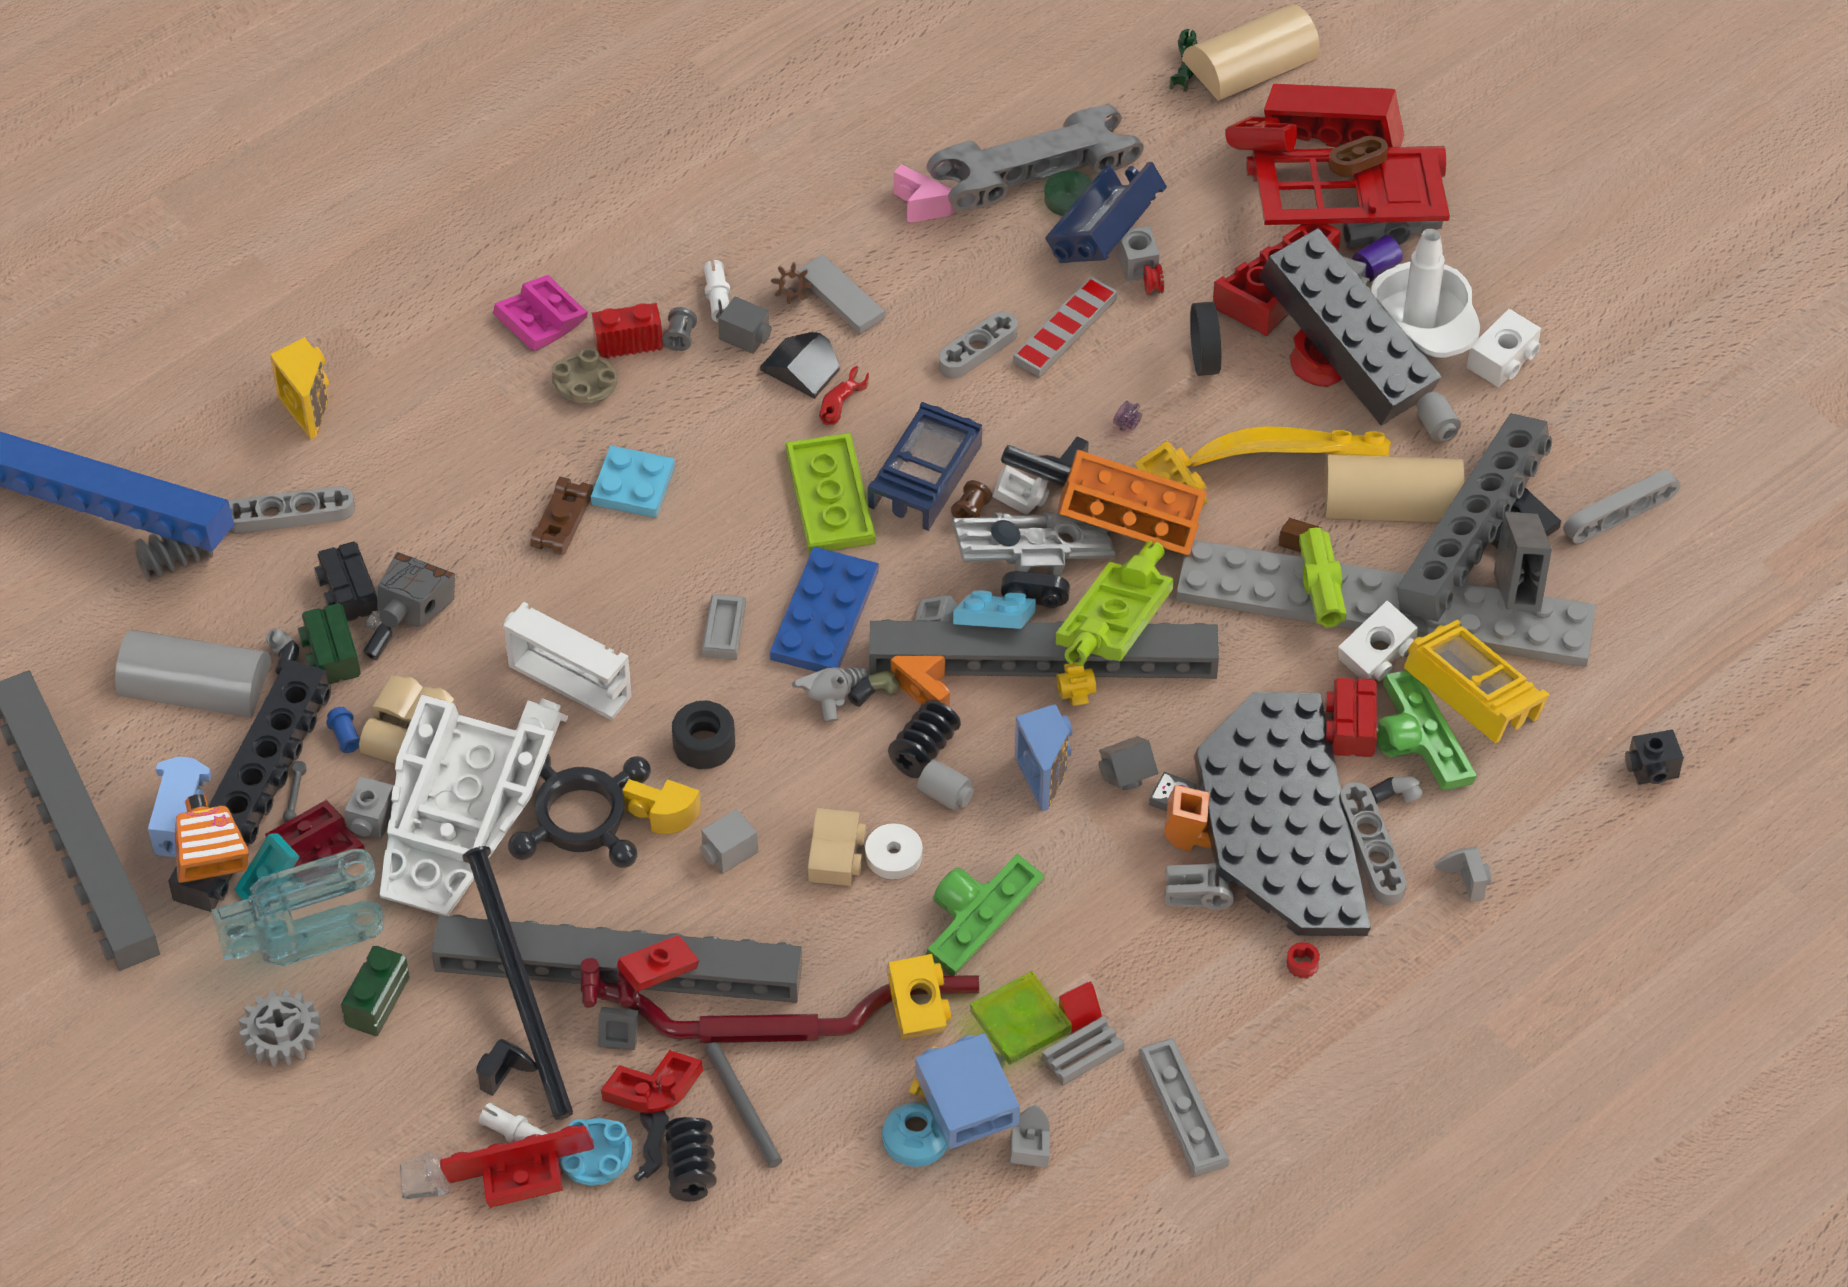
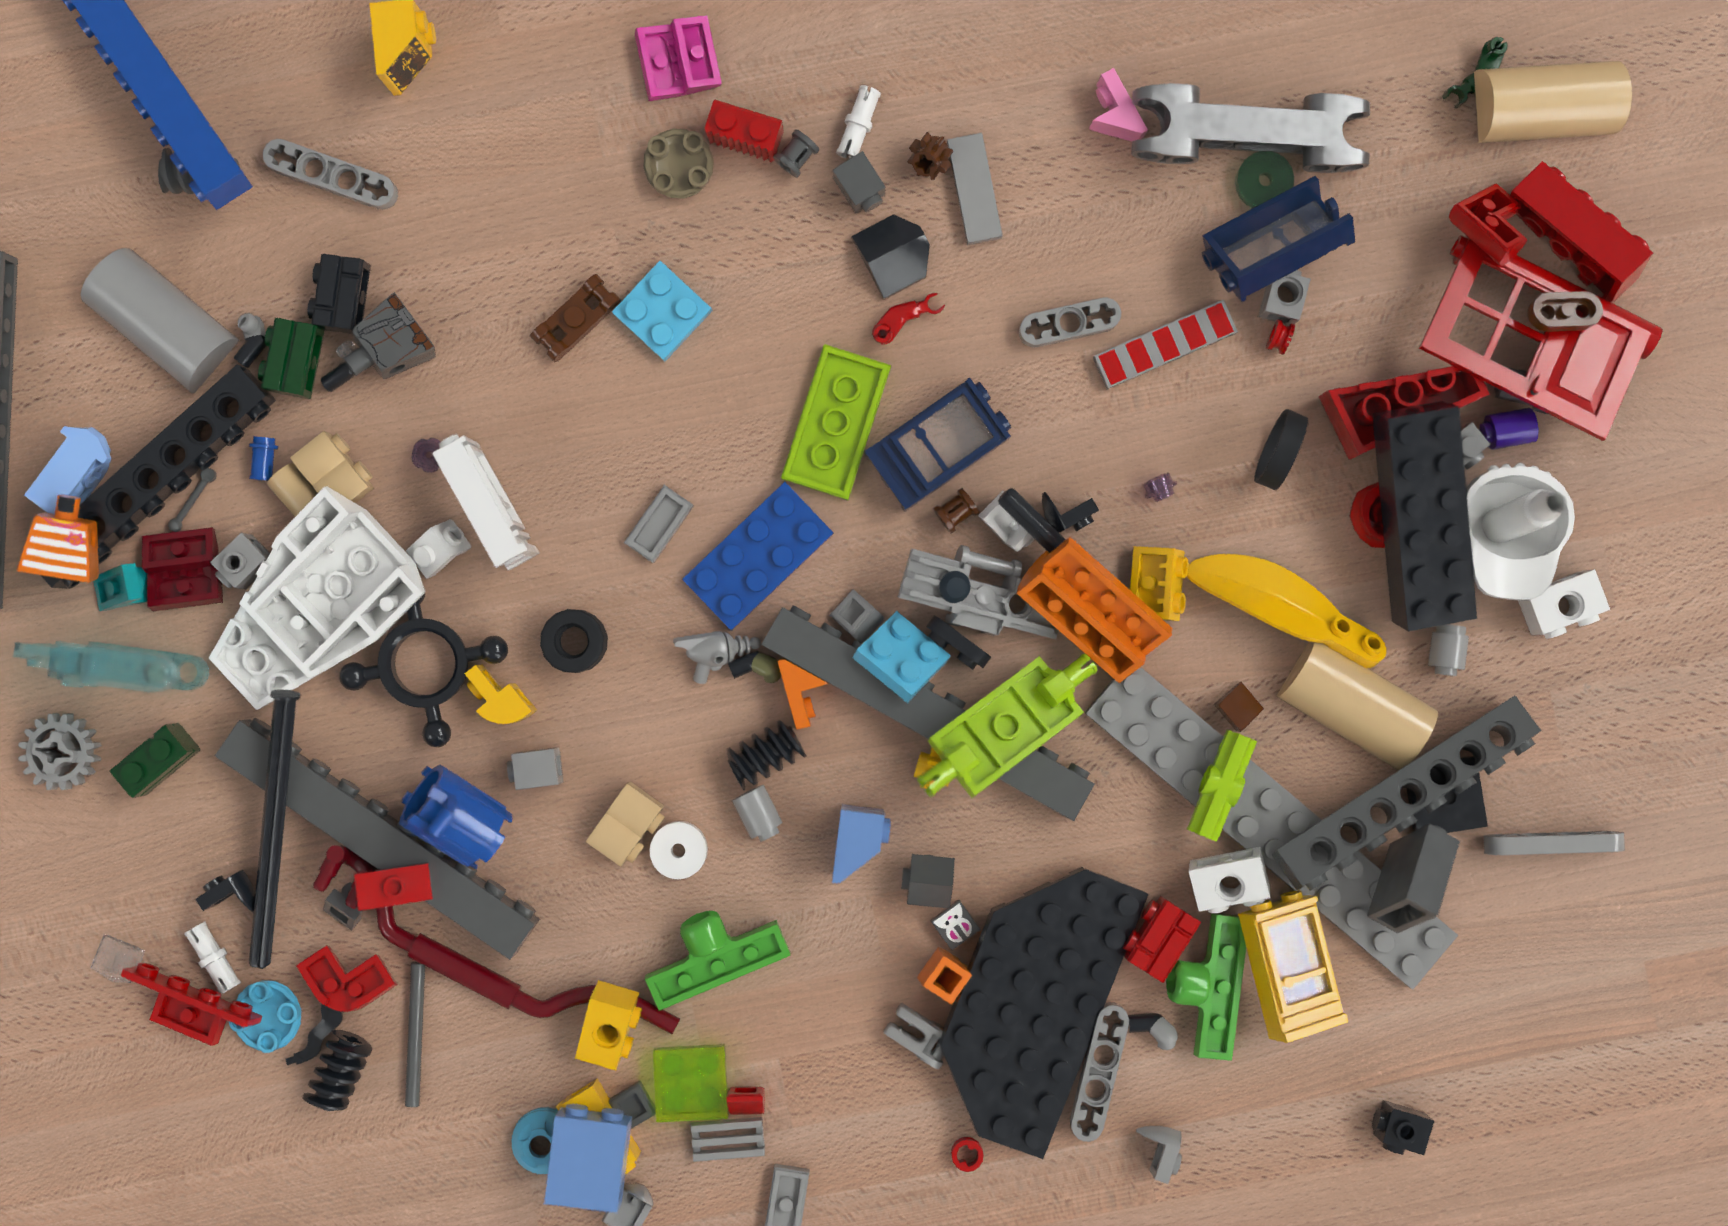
camera: 30 degrees right, 35 degrees up
none -> blue container [399,765,513,869]
none -> plate [412,438,440,473]

